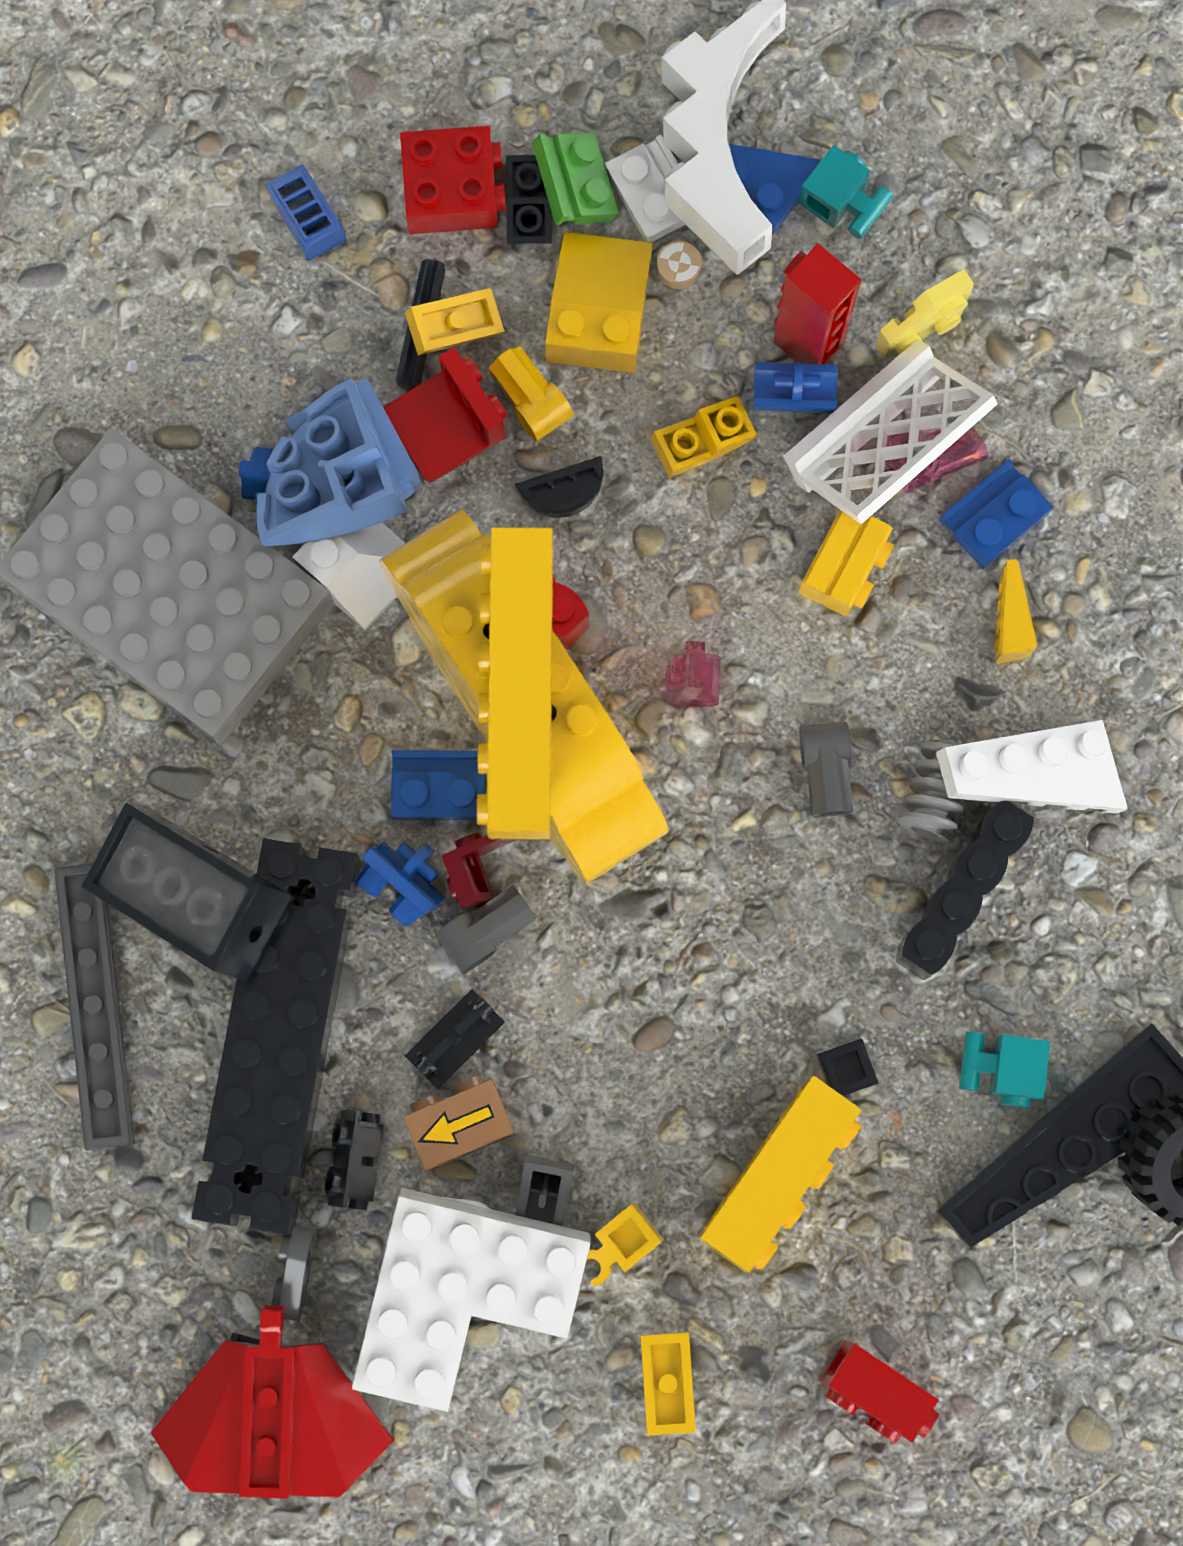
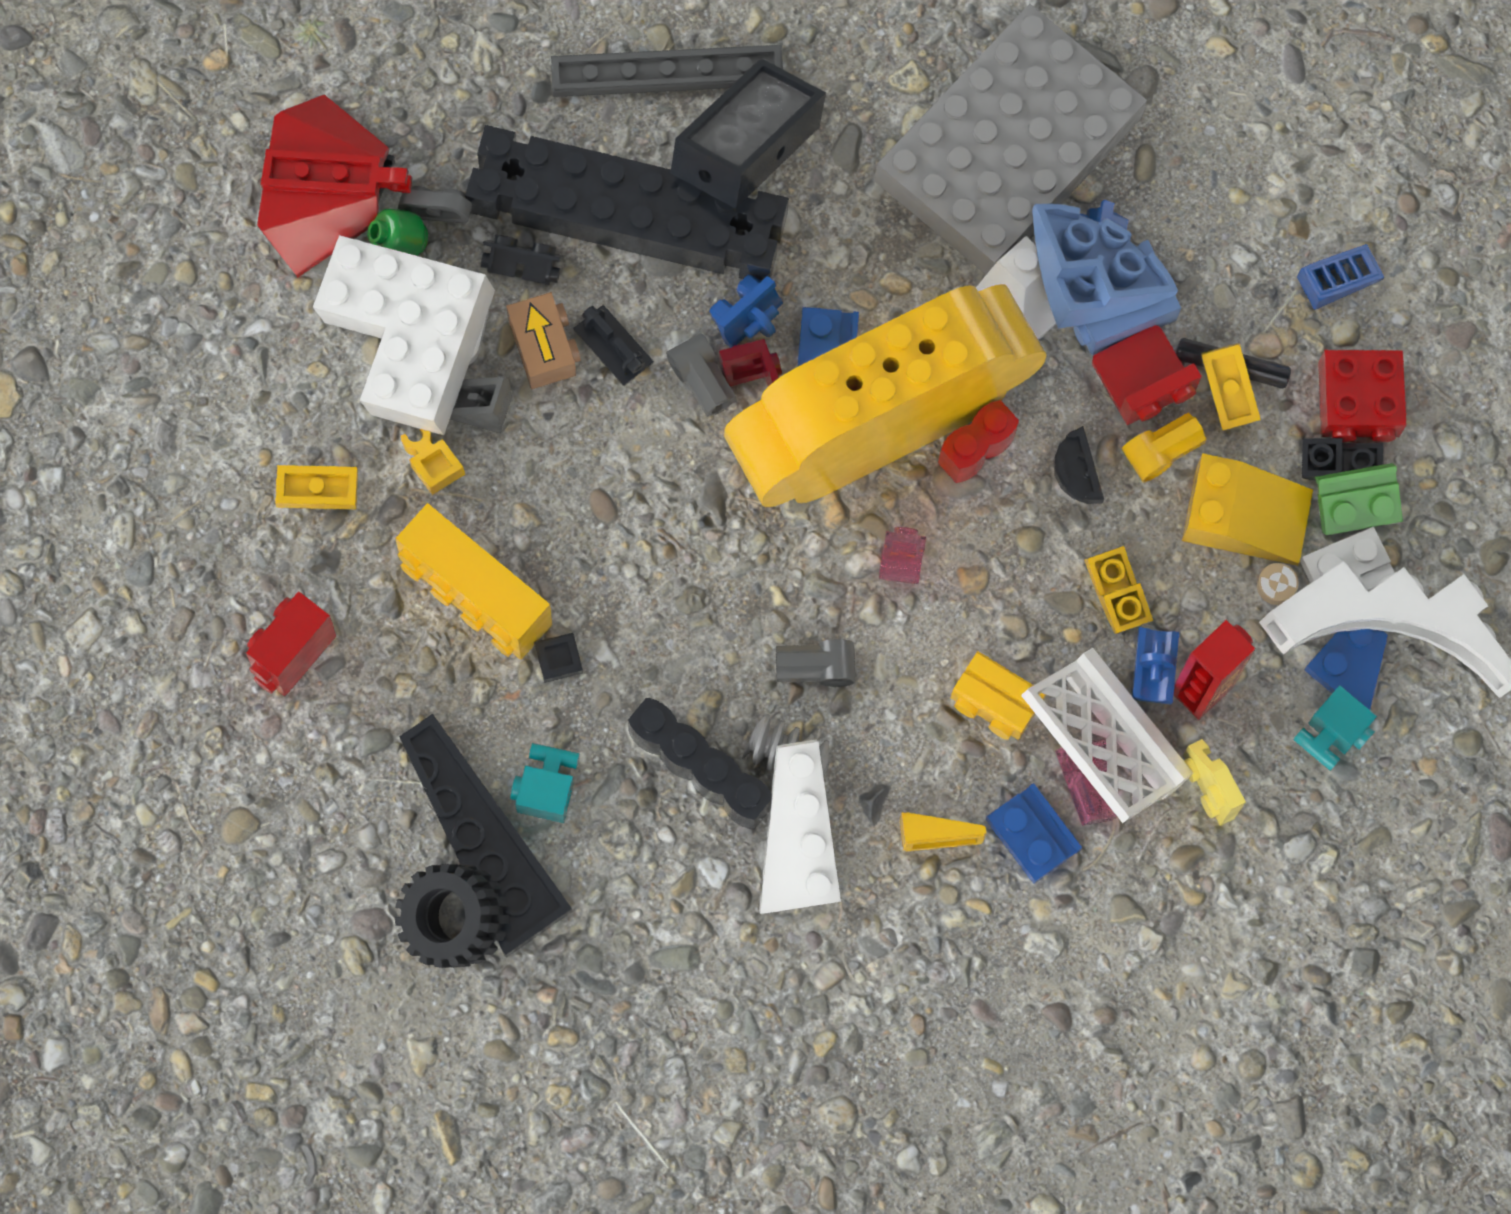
camera: 90 degrees right, 5 degrees down
yellow brick [477,528,553,839] -> none
none -> green head [368,209,428,256]

